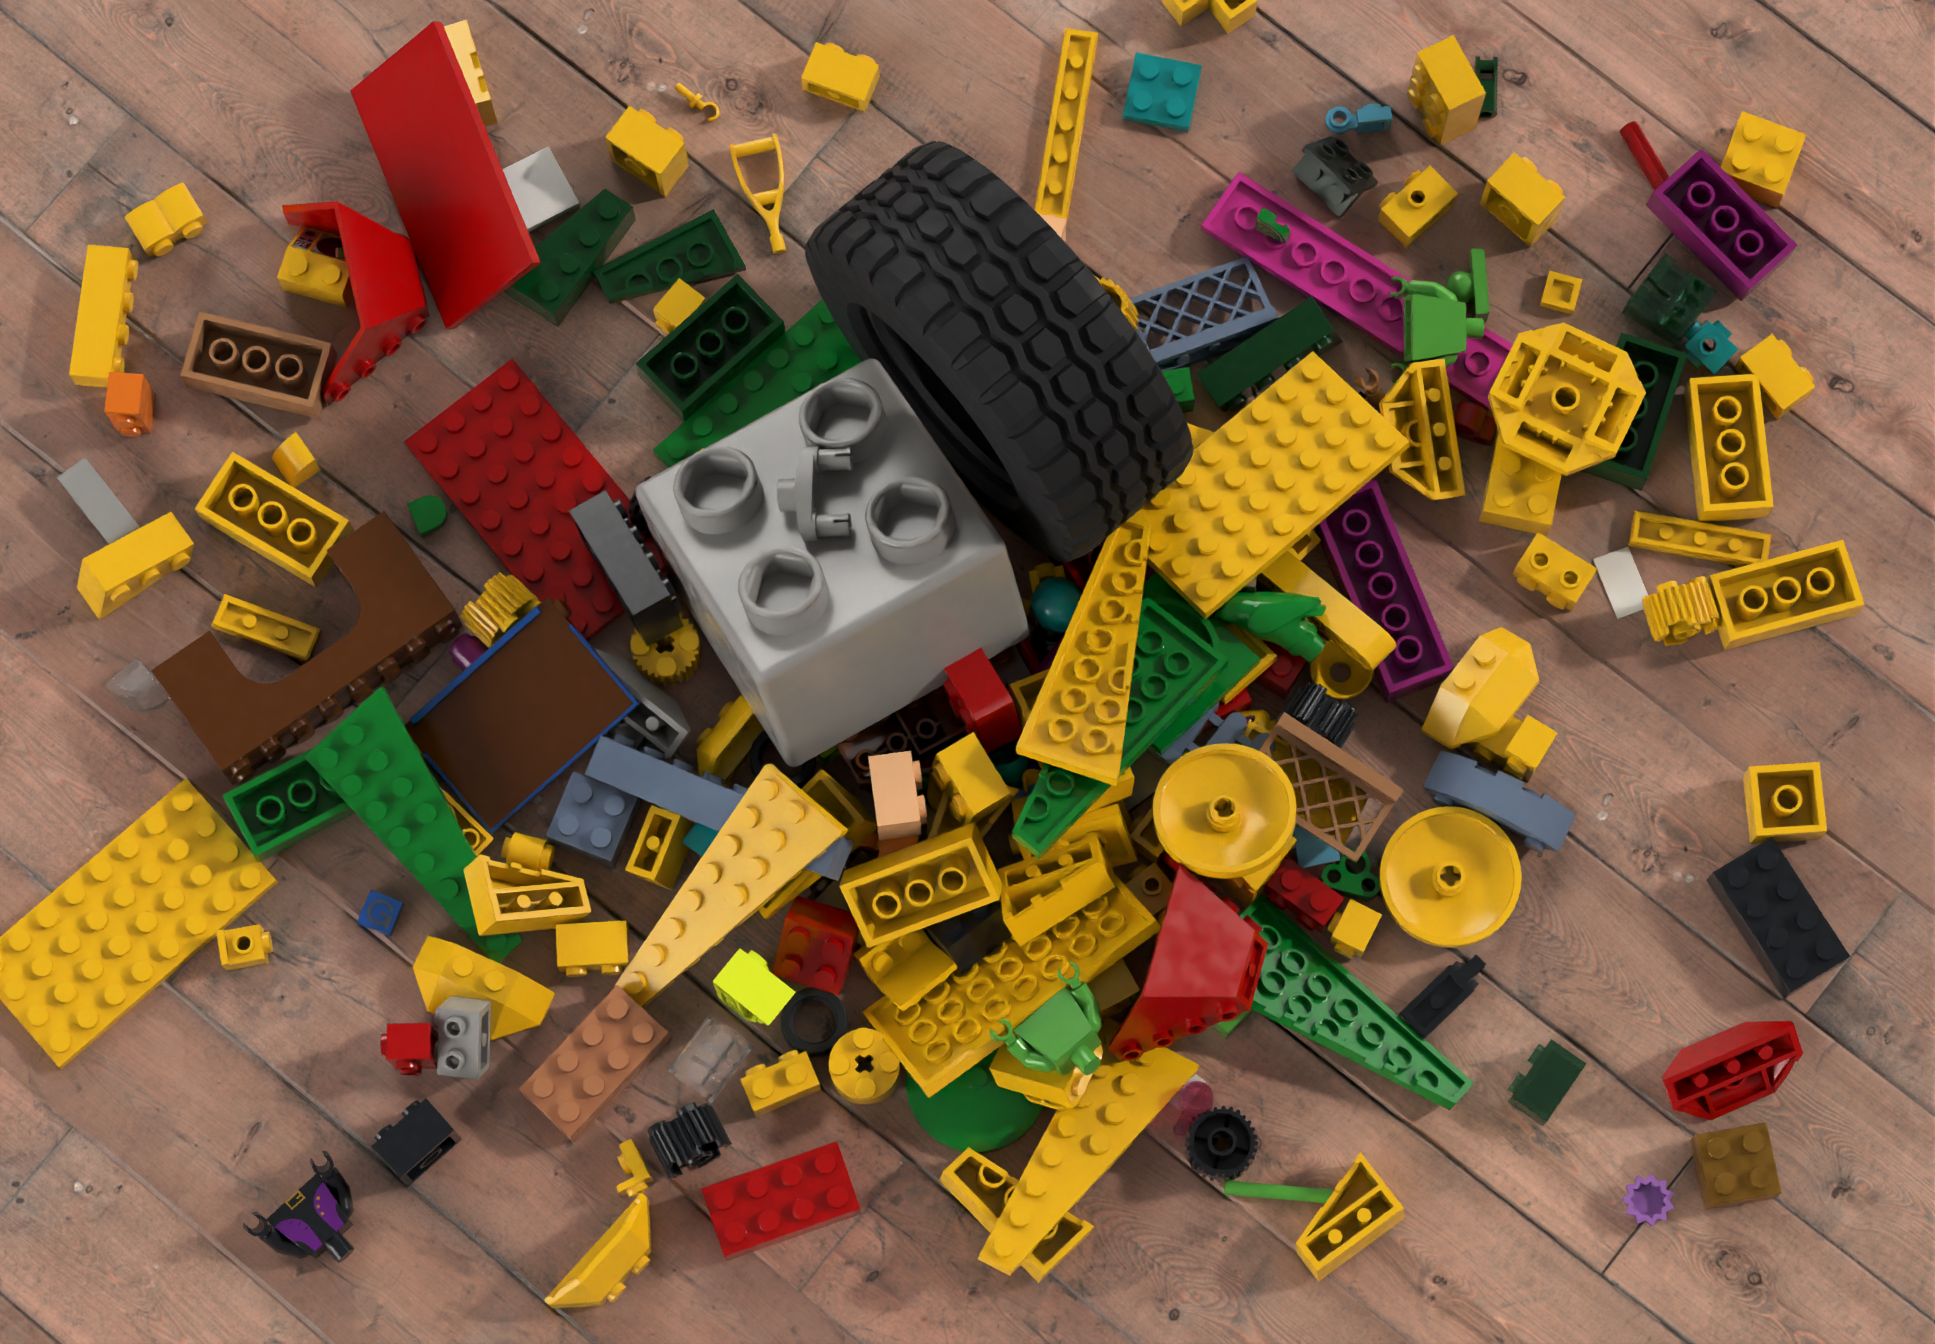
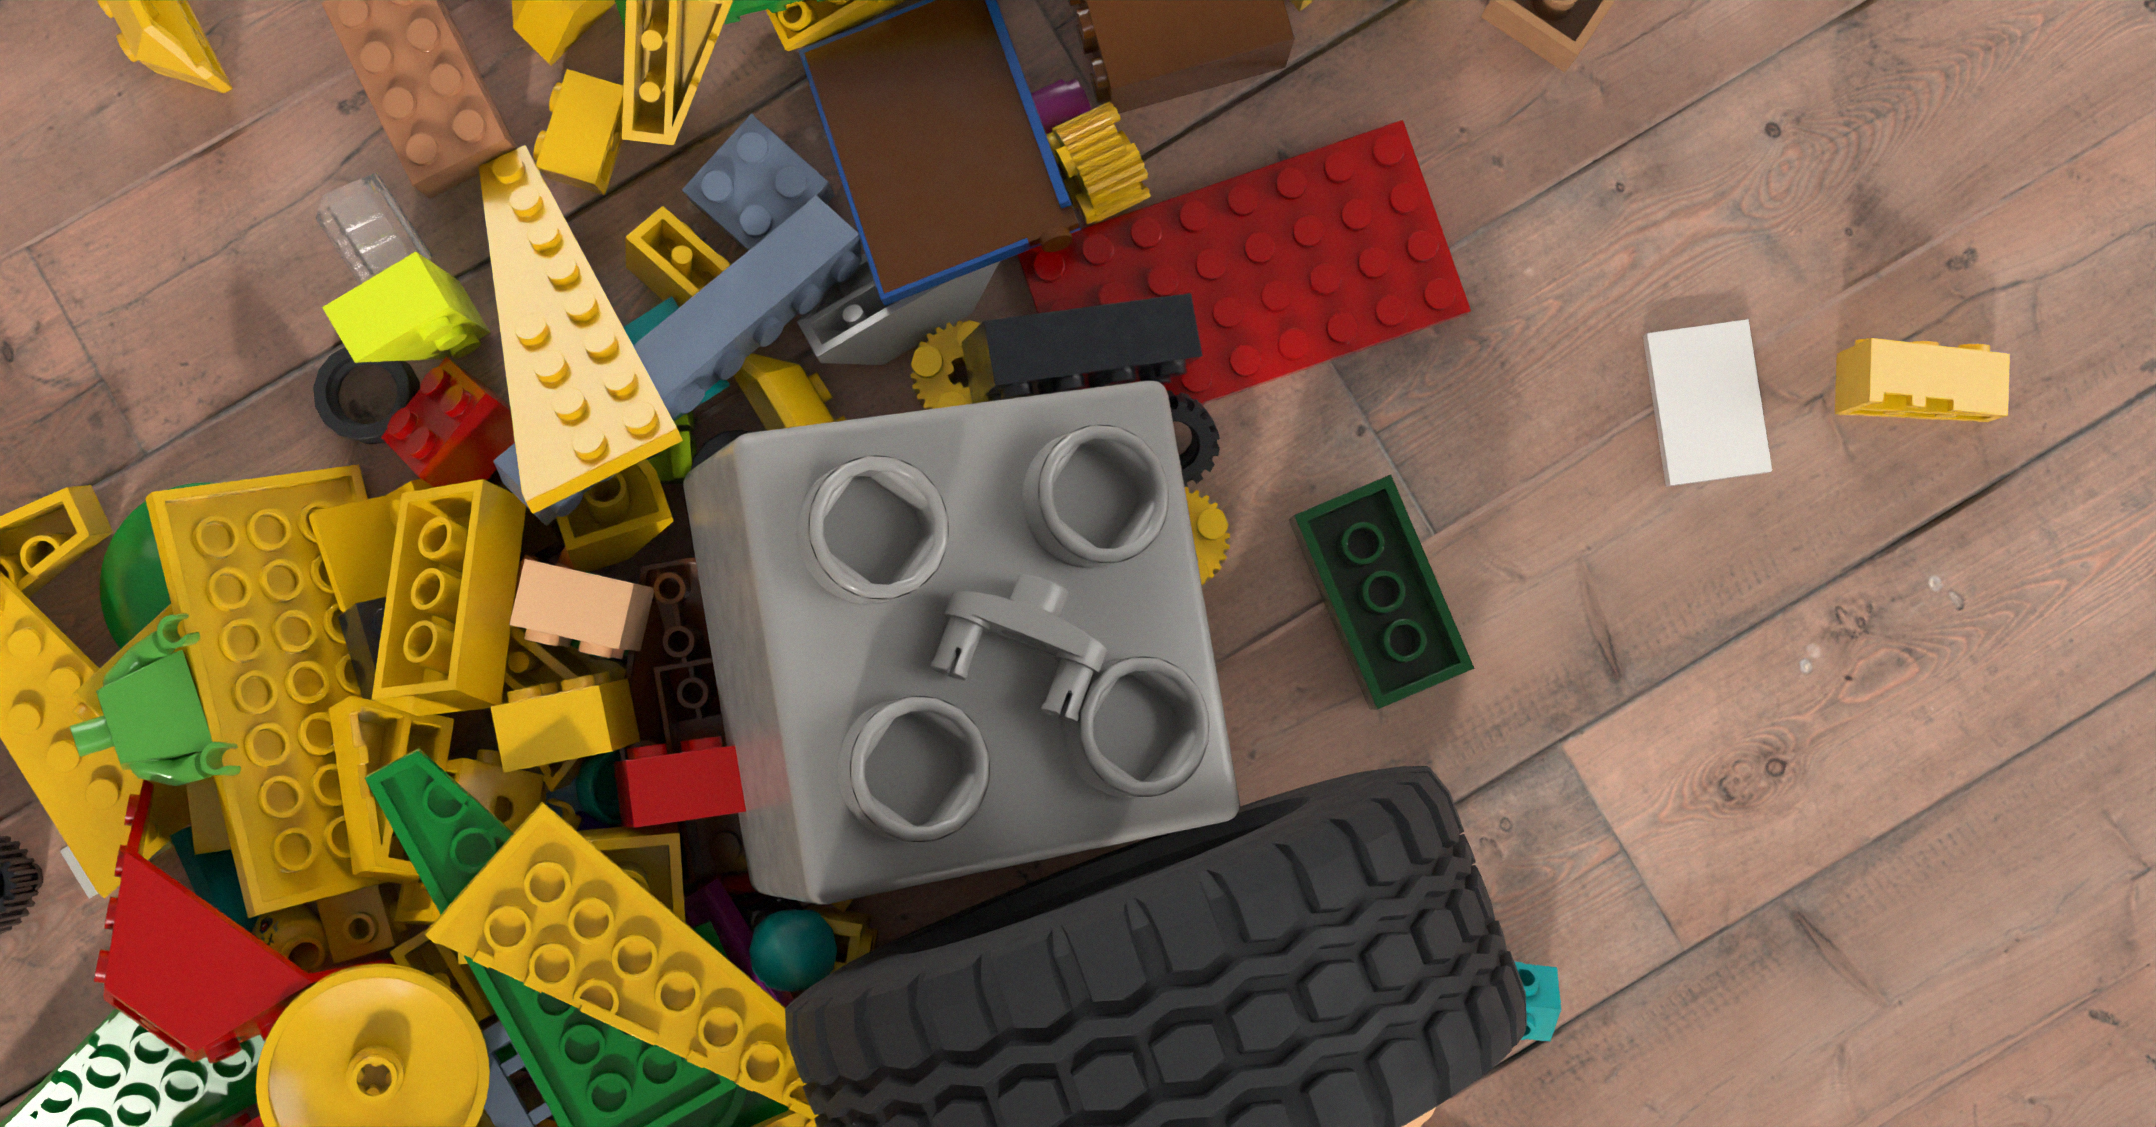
camera: 110 degrees right, 10 degrees up
yellow slope [277,226,353,309] -> none
red piece [282,201,430,406] -> none
red tile [350,21,541,329] -> none
green tile [407,495,448,537] -> none
yellow brick [501,832,556,872] -> none
dark green wedge [503,189,636,327] -> none
dark green wing [593,209,746,304] -> none
yellow brick [605,106,689,197] -> none
yellow bracket [615,1139,653,1198] -> none
black brick [647,1102,732,1179] -> none
yellow brick [653,278,706,335] -> none
green wing [653,299,861,468] -> none
yellow hand [674,82,720,122] -> none
red brick [701,1141,862,1261] -> none
yellow piece [729,133,786,254] -> none
yellow brick [740,1050,821,1117] -> none
yellow brick [801,42,880,112] -> none
yellow brick [828,1027,901,1104] -> none
clear pink piece [1172,1081,1213,1139] -> none

